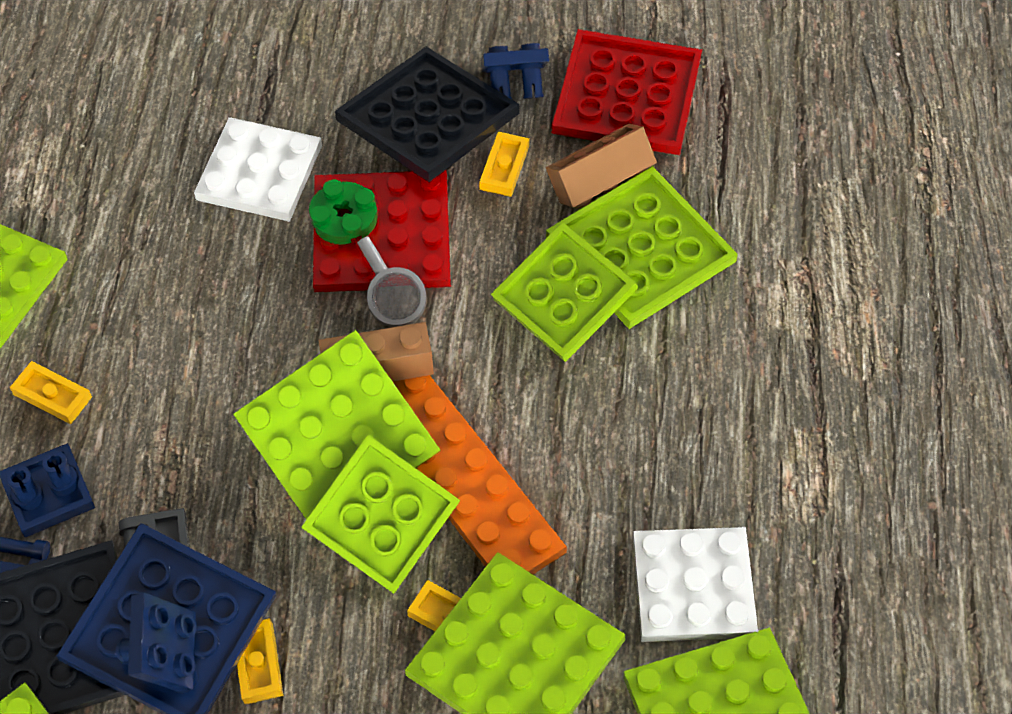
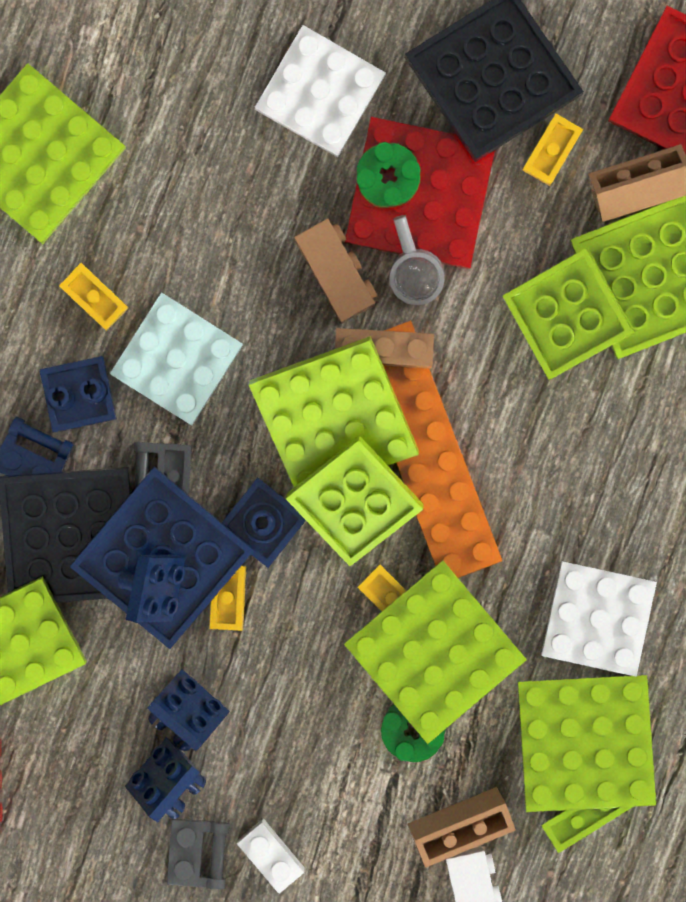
camera: 15 degrees right, 30 degrees up
dark blue plate [481,43,549,99] -> none
none -> light aqua plate [110,292,243,426]
none -> dark blue plate [222,477,306,568]
none -> medium nougat brick [294,219,377,324]

